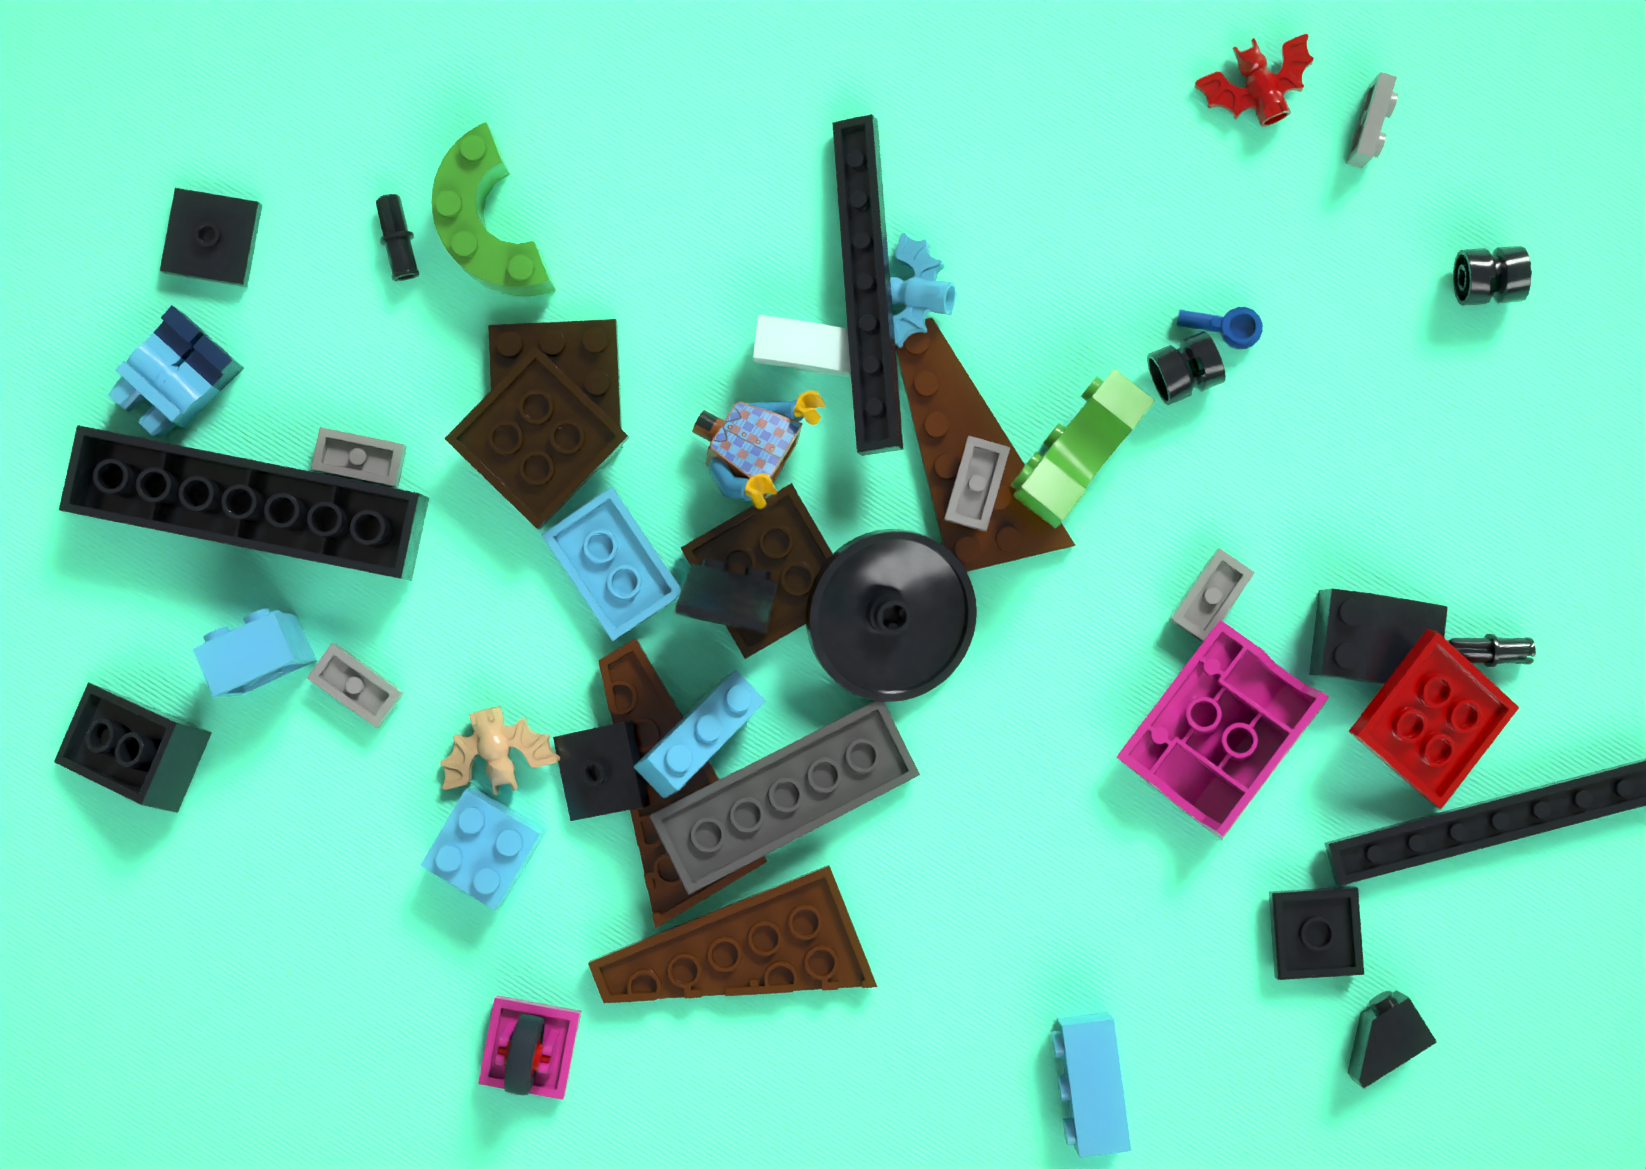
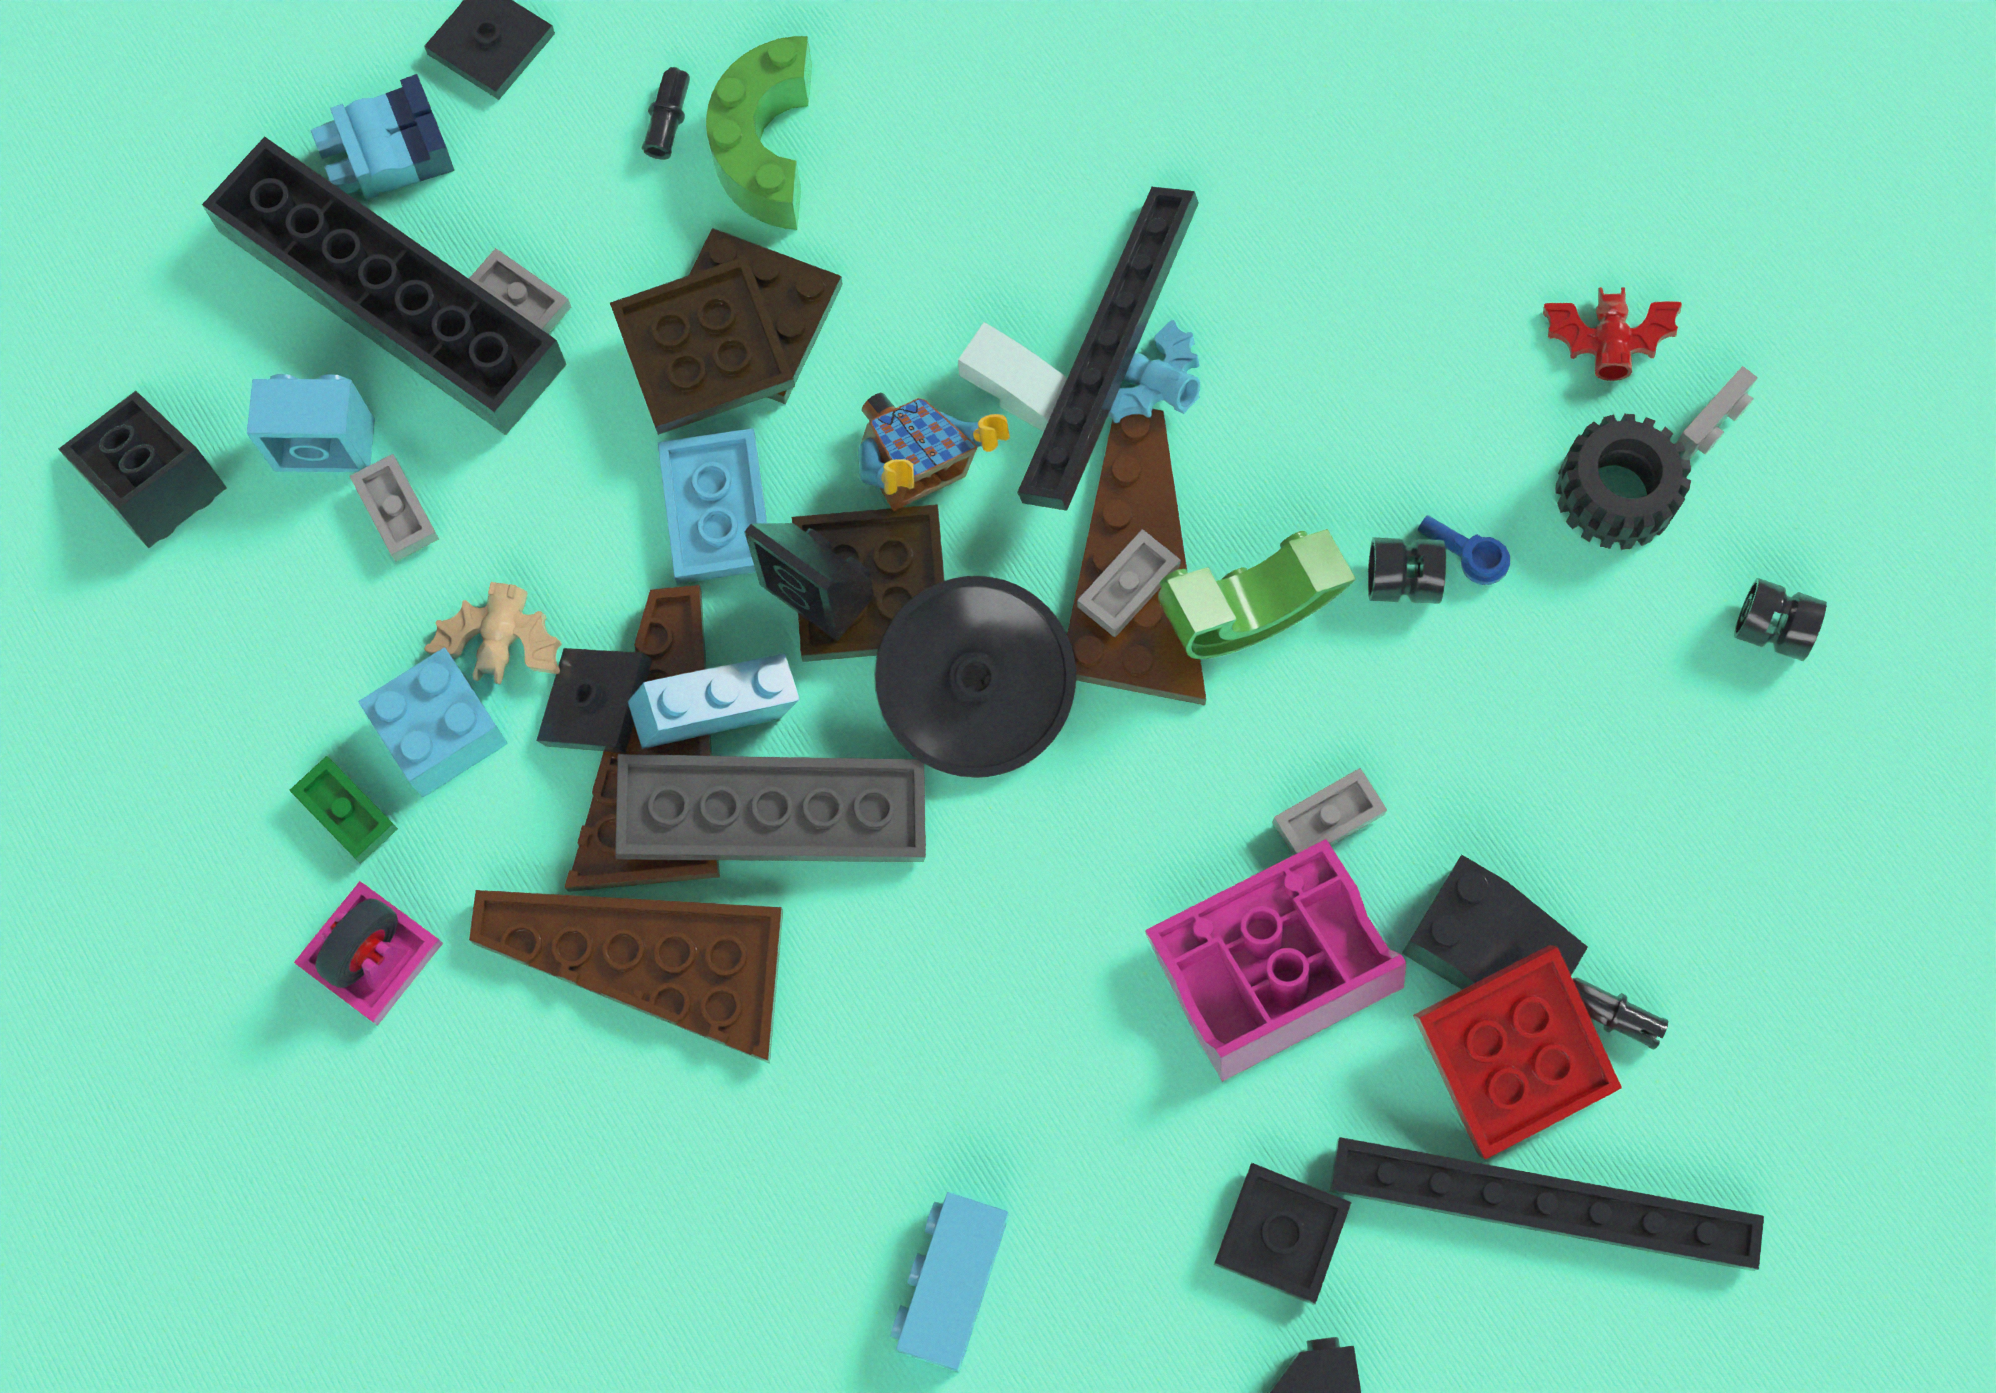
camera: 30 degrees right, 15 degrees down
none -> green plate [289,756,398,864]
none -> black tyre [1555,413,1691,550]

